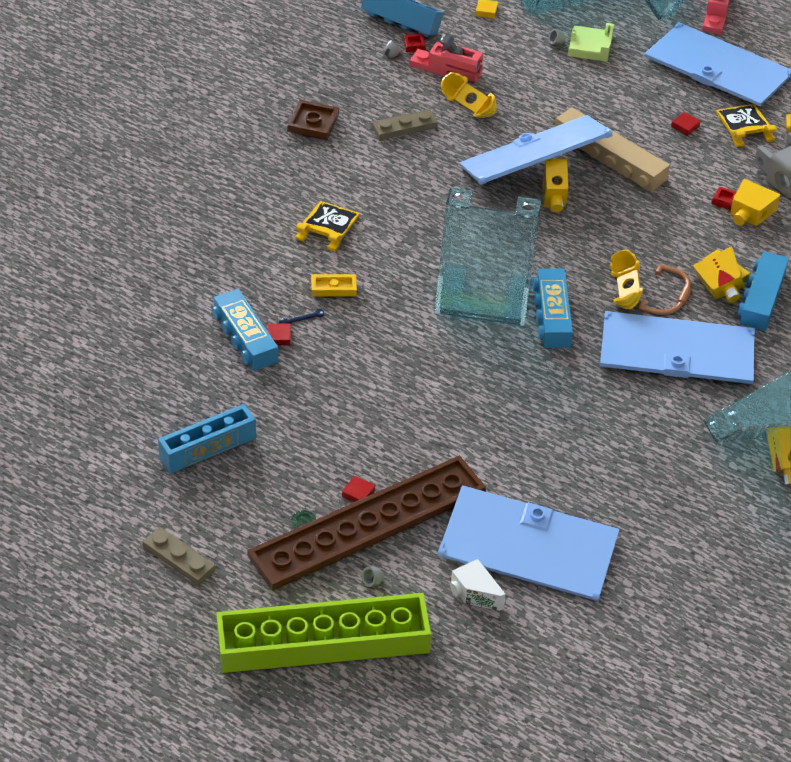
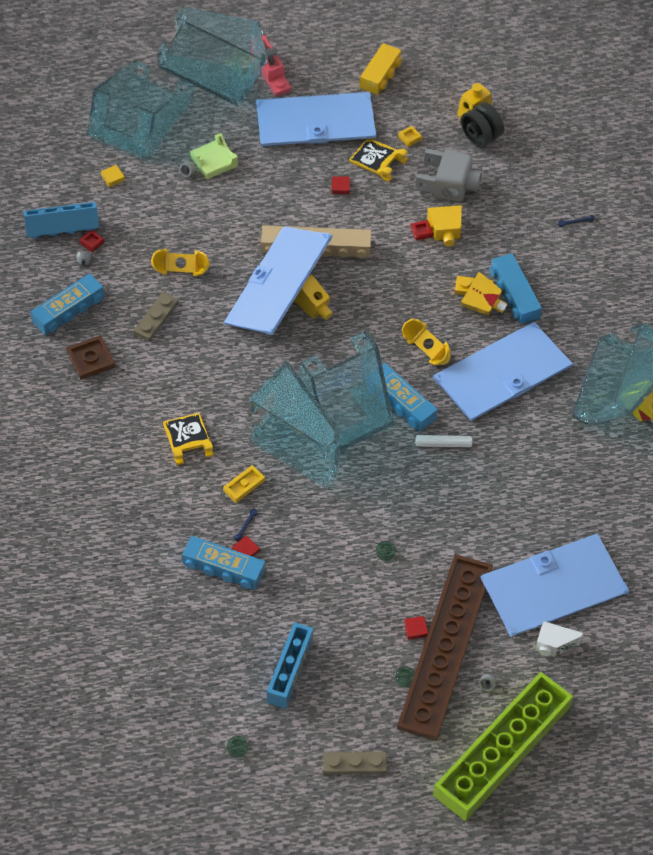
camera: 40 degrees left, 10 degrees up
coral plate [409,34,484,83] -> none
nougat piece [638,264,692,315] -> none
none -> dark azure brick [30,273,104,336]
none -> clear green tile [227,736,248,758]
none -> clear light blue windscreen [250,361,340,489]
none -> clear green tile [376,541,396,561]
none -> white axle [415,435,472,447]

